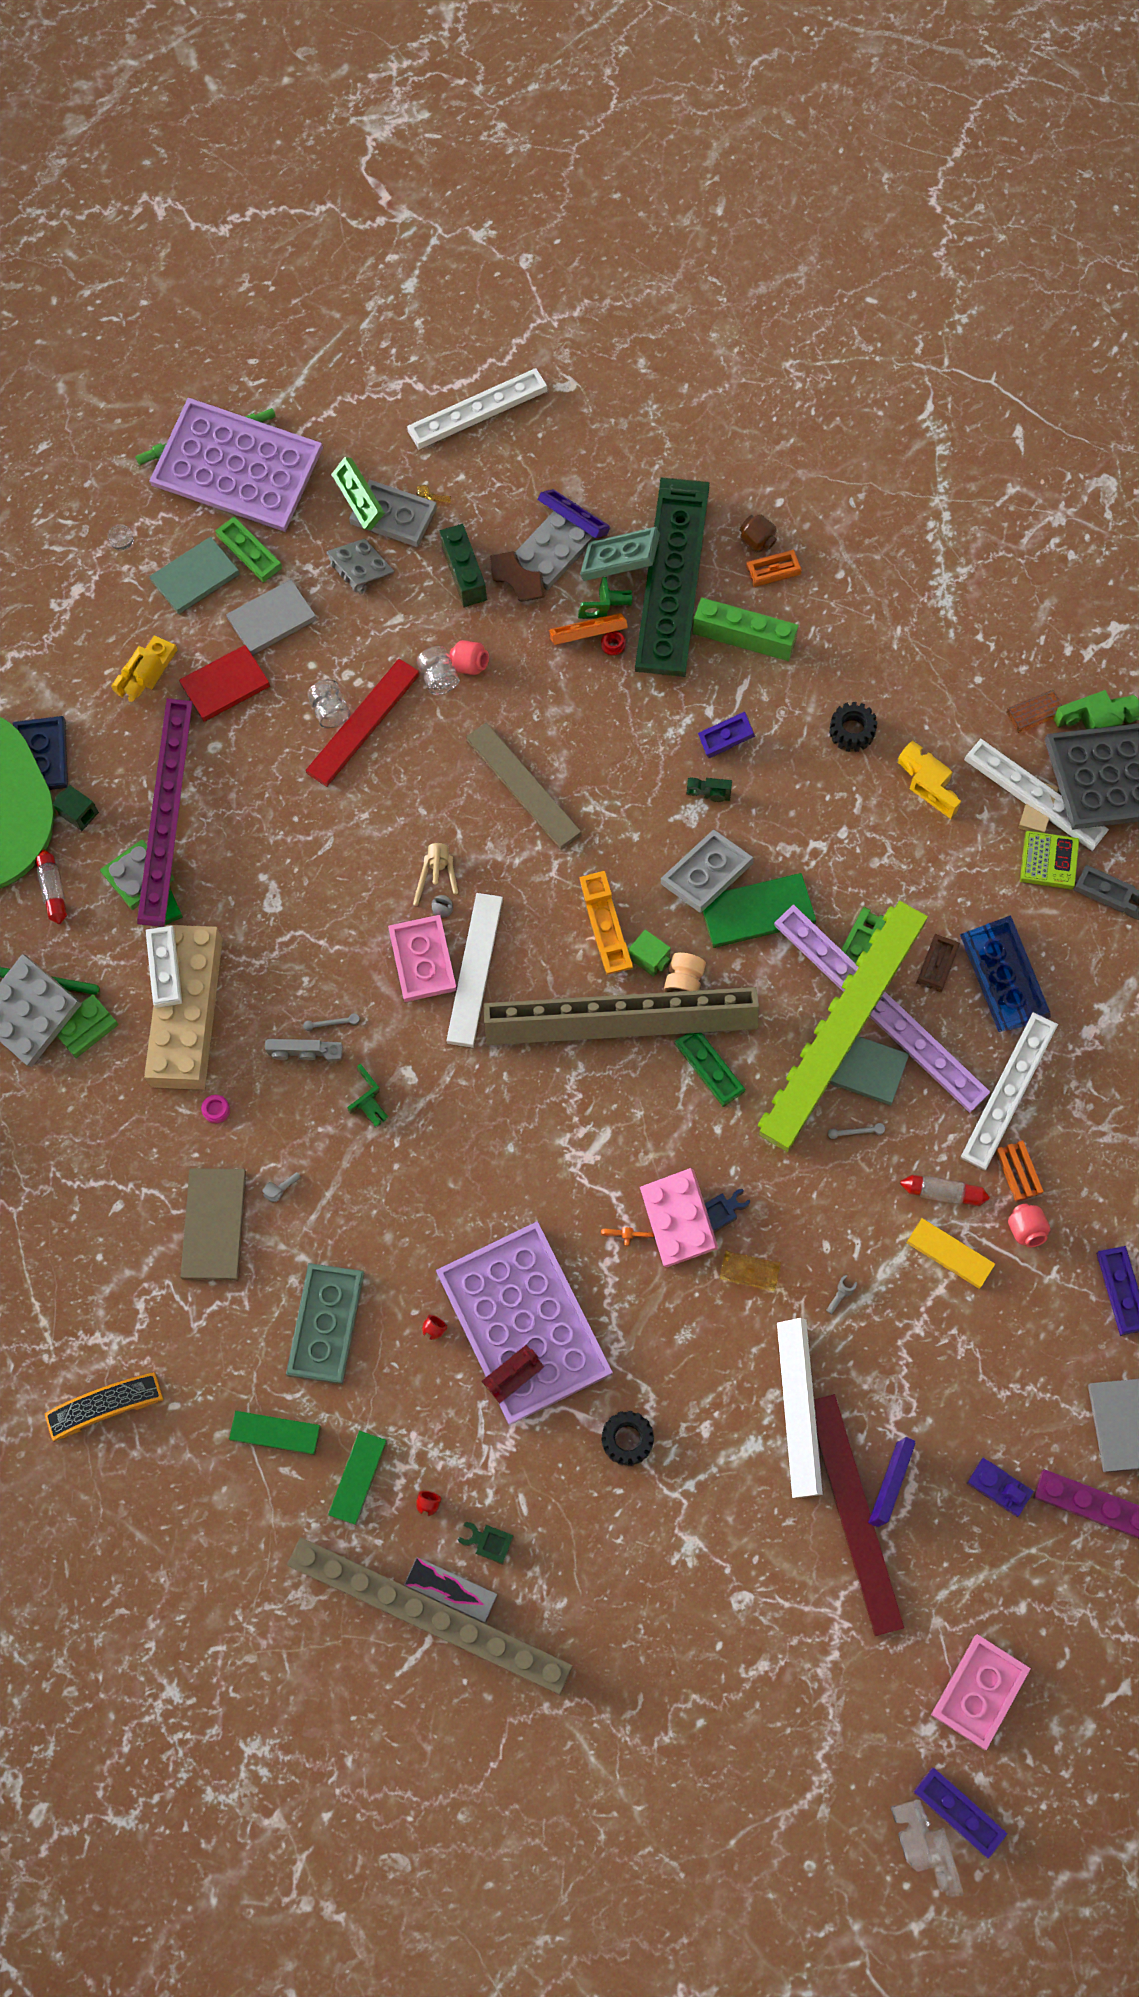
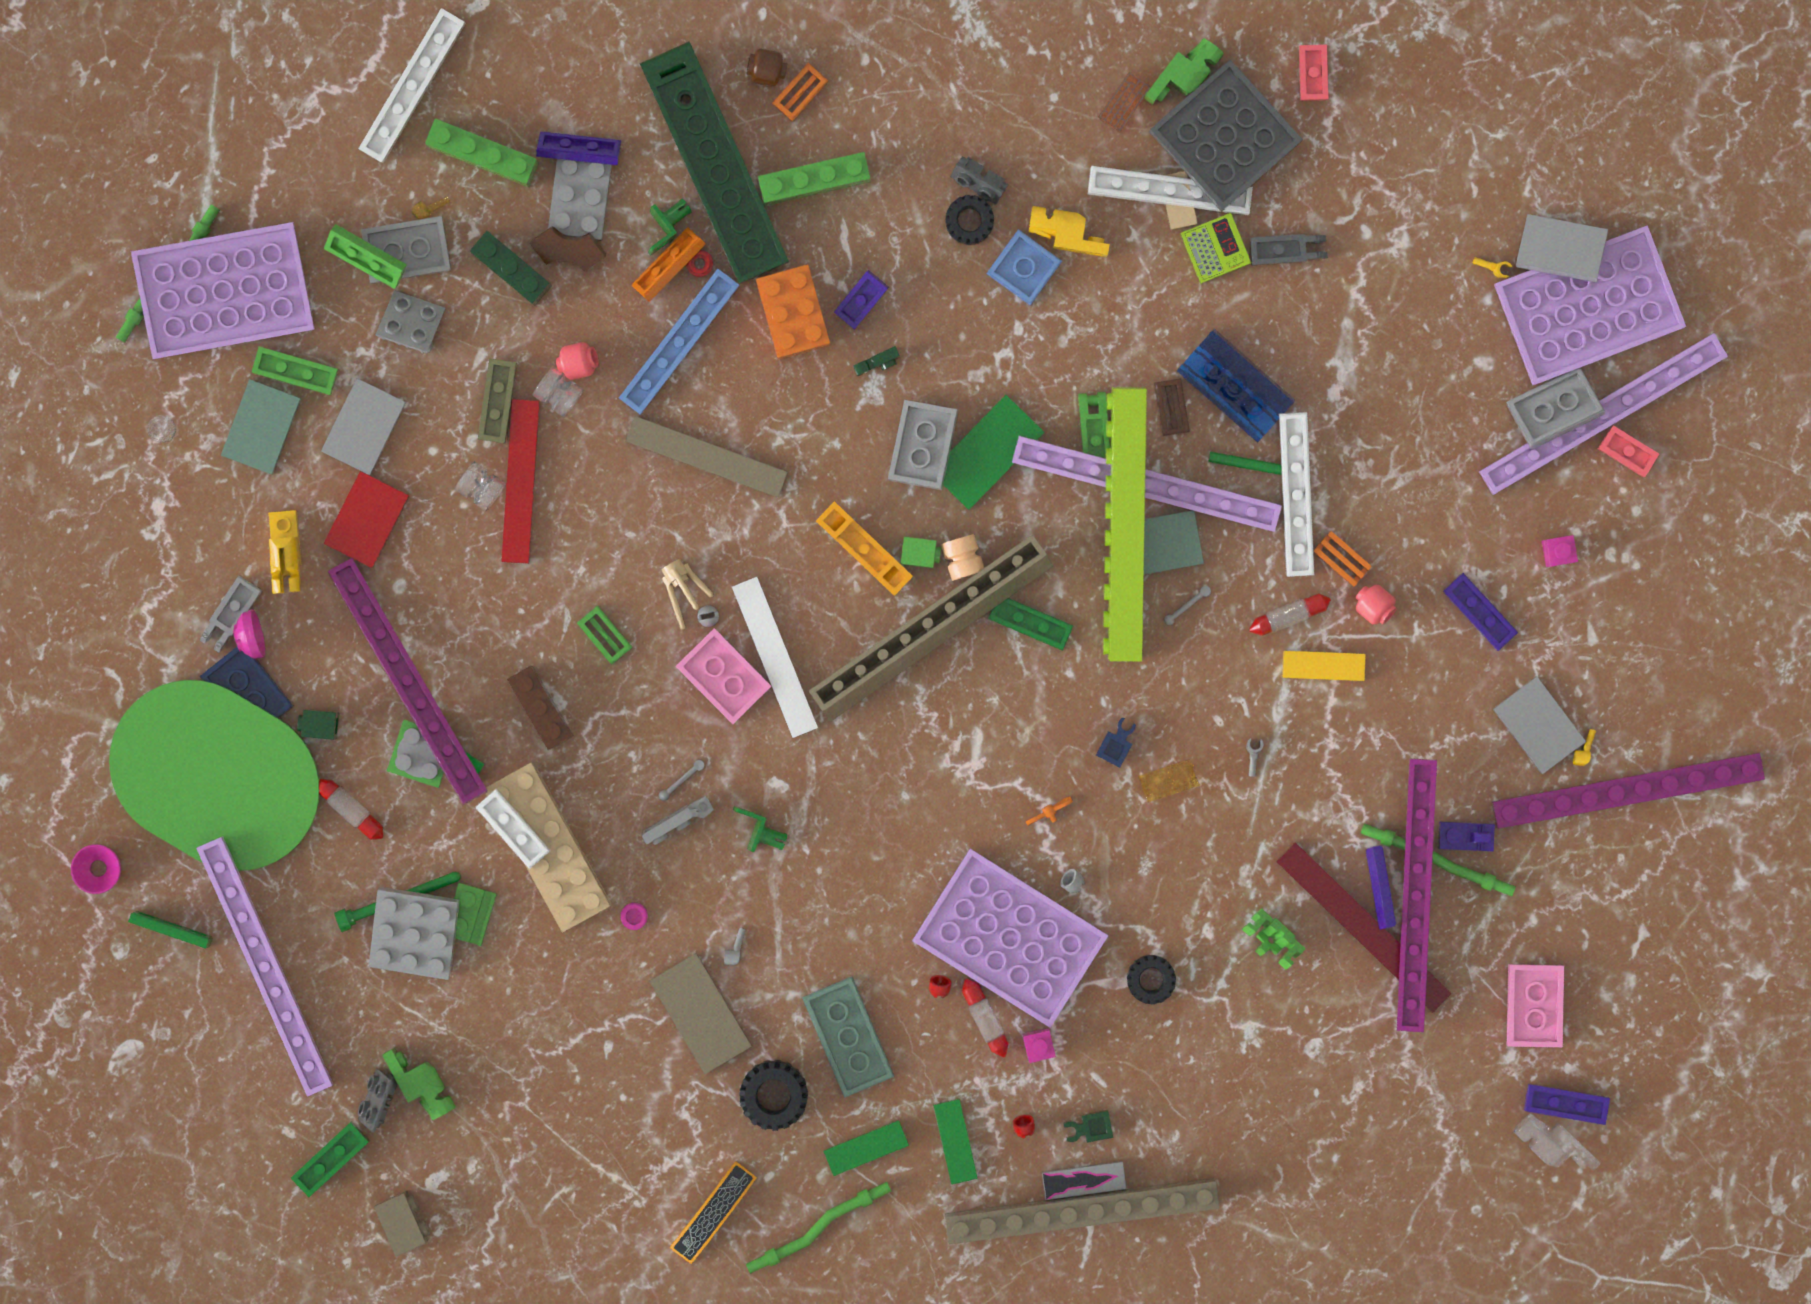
camera: 35 degrees left, 20 degrees up
dark red hinge [481,1344,545,1404] -> none
sand green tile [580,527,660,581] -> none
bright pink plate [640,1168,718,1267] -> none
white tile [777,1318,823,1498] -> none
none -> light grey hinge [200,576,263,653]
none -> dark pink piece [233,609,266,659]
none -> bright green brick [425,118,539,187]
none -> olive plate [478,358,517,444]
none -> reddish brown brick [507,666,574,750]
none -> bright green tile [577,606,633,665]
none -> medium blue plate [619,269,740,415]
none -> black tyre [739,1060,808,1131]
none -> bright green bar [746,1182,892,1274]
none -> orange brick [756,264,831,360]
none -> dark grey hinge [950,156,1009,205]
none -> piece [961,979,1009,1058]
none -> medium blue tile [986,229,1062,305]
none -> dark pink brick [1022,1028,1056,1063]
none -> light grey hinge [1061,869,1085,893]
none -> green bar [1208,451,1282,475]
none -> bright green piece [1242,908,1306,970]
none -> bright green bar [1361,823,1516,896]
none -> magenta plate [1397,758,1437,1032]

